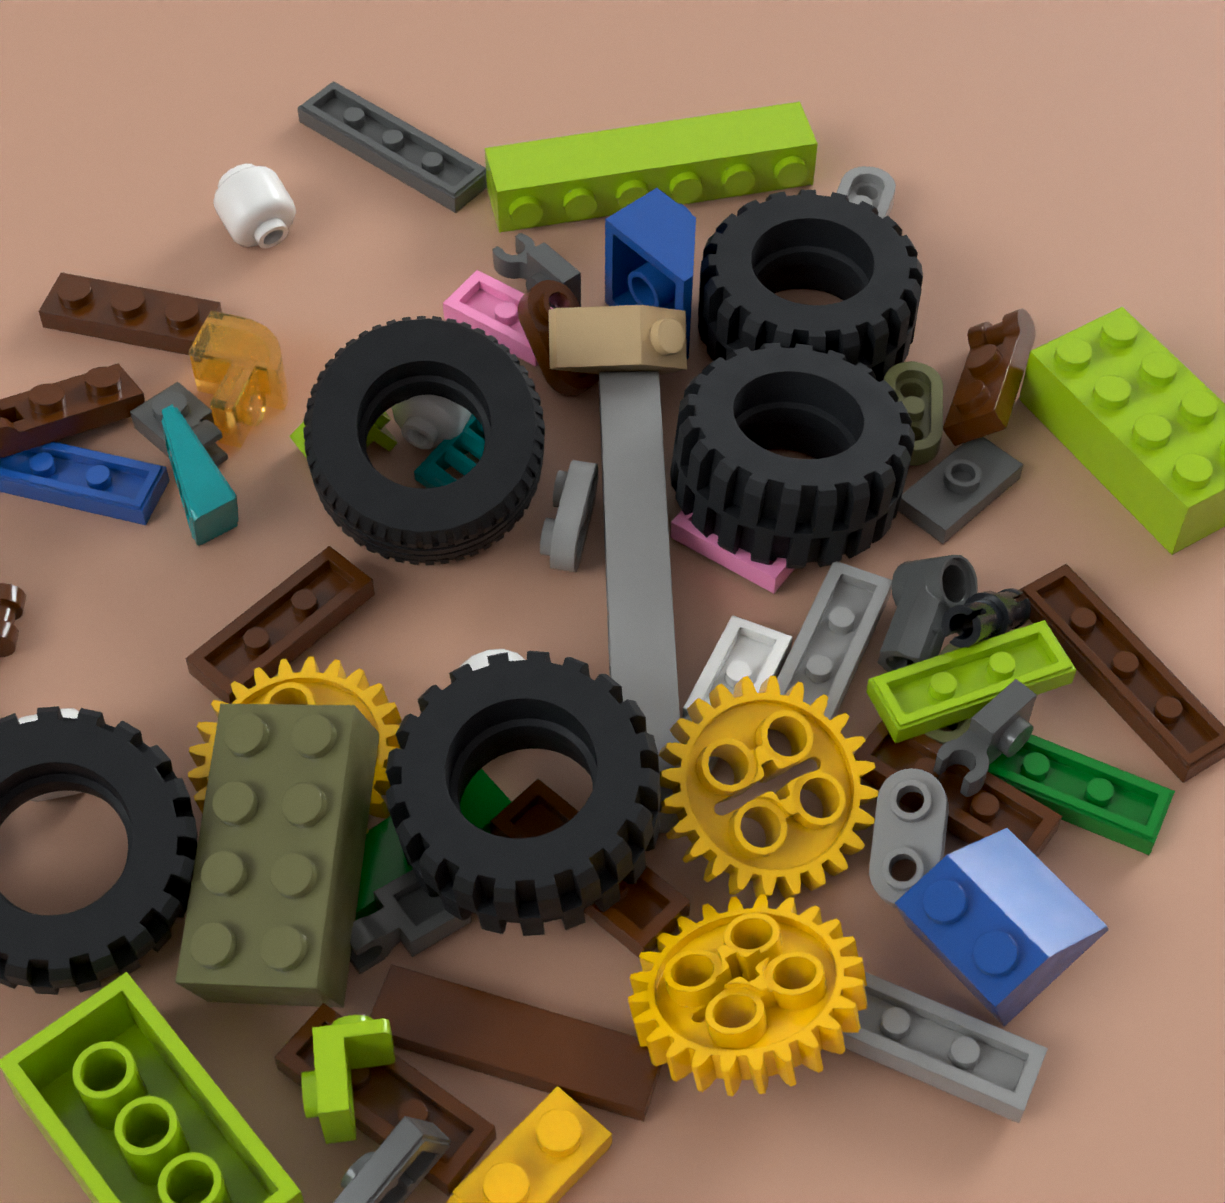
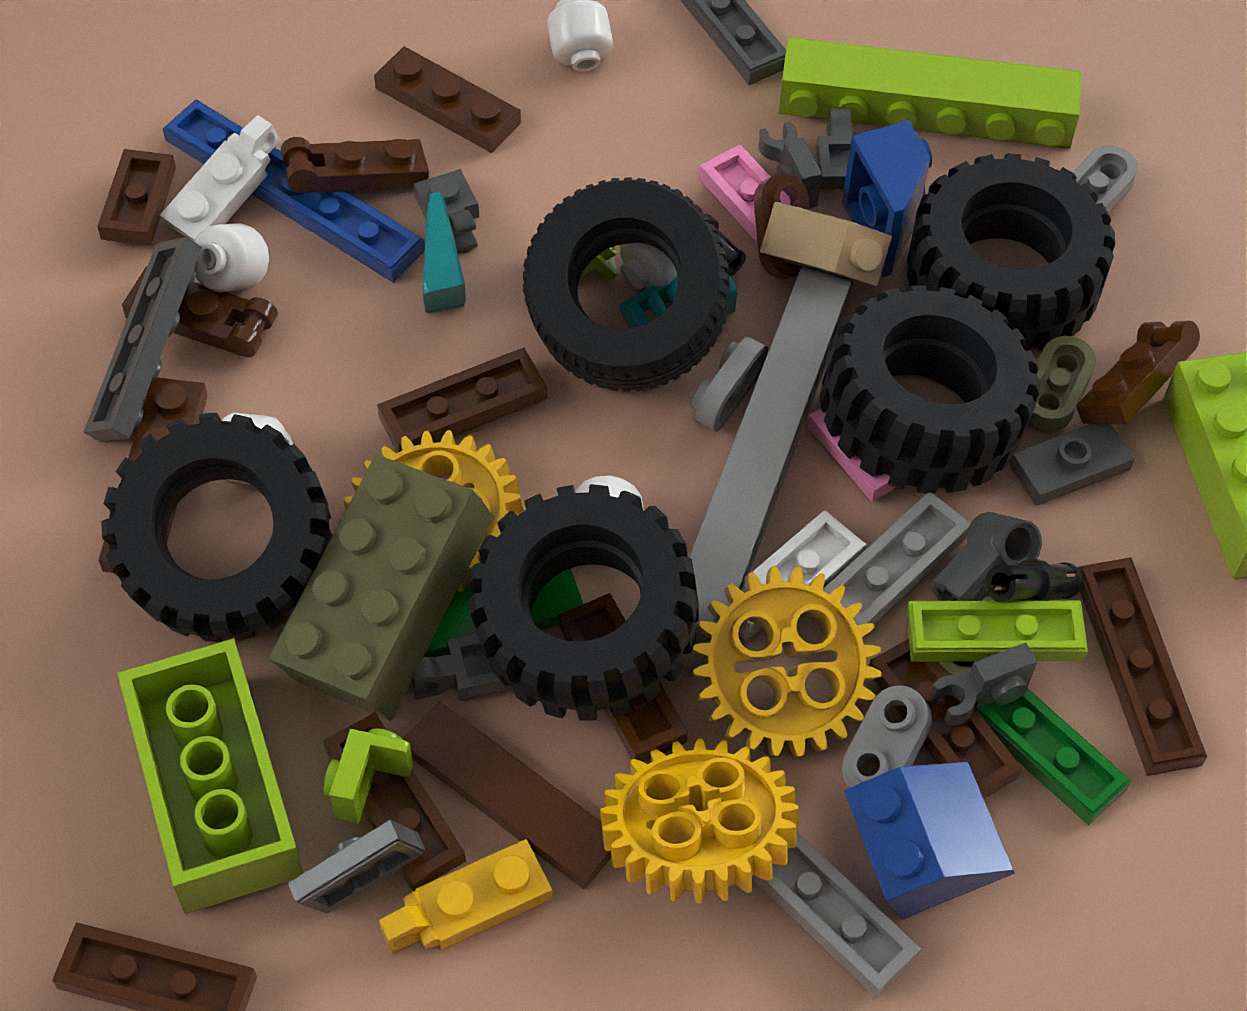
camera: 20 degrees right, 5 degrees up
clear yellow brick [188,310,289,448] -> none
none -> dark grey plate [816,108,852,189]

